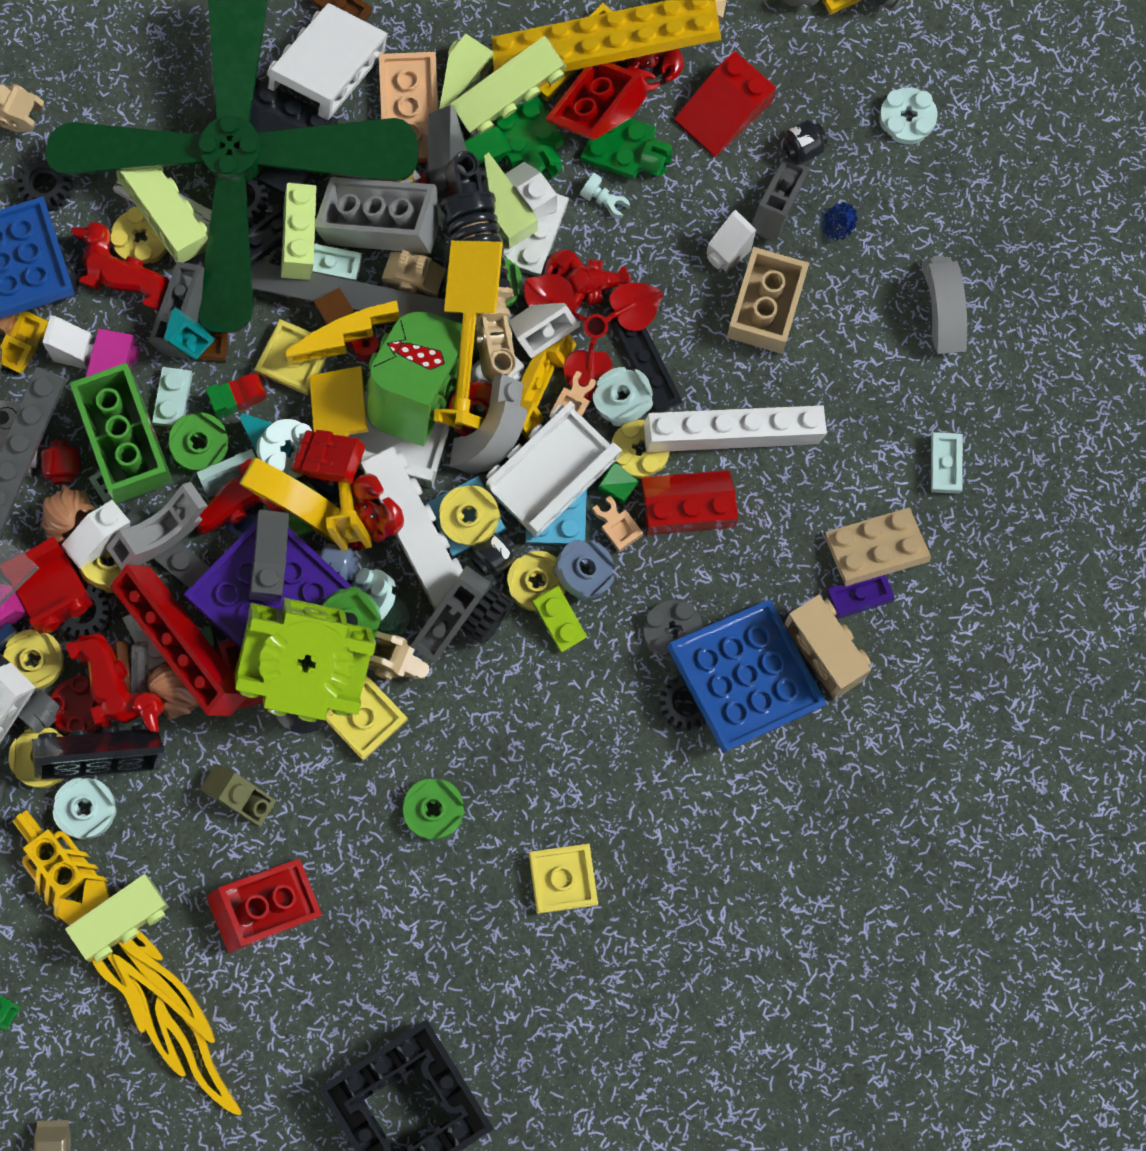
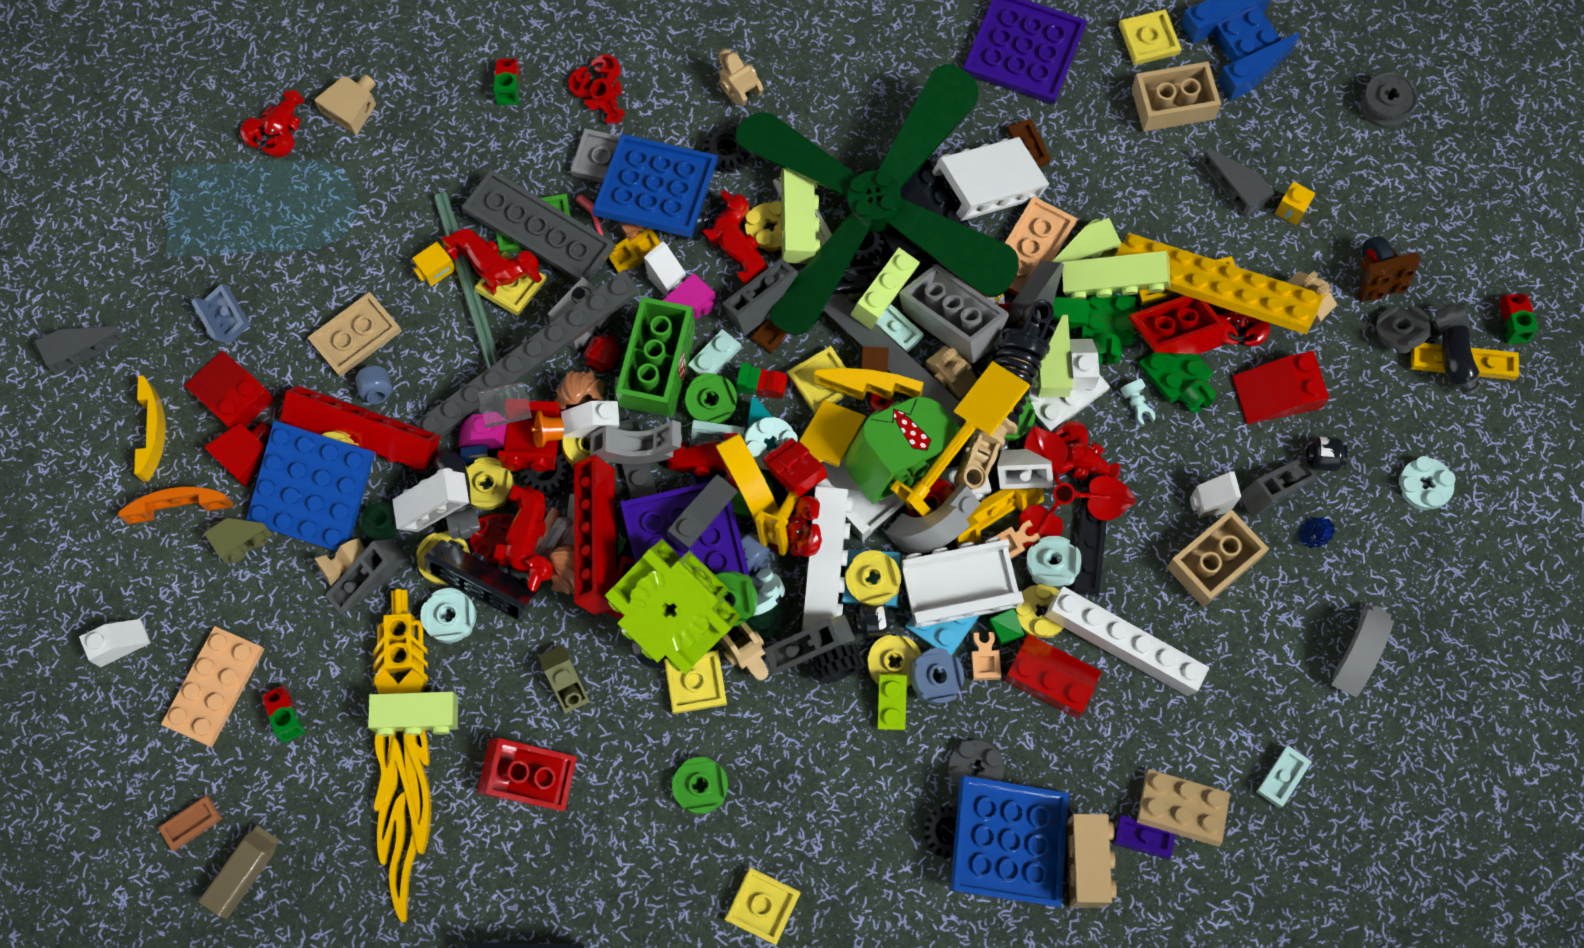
camera: 40 degrees right, 5 degrees down
teal slope [164,307,215,360] -> none
none -> orange piece [531,411,564,448]

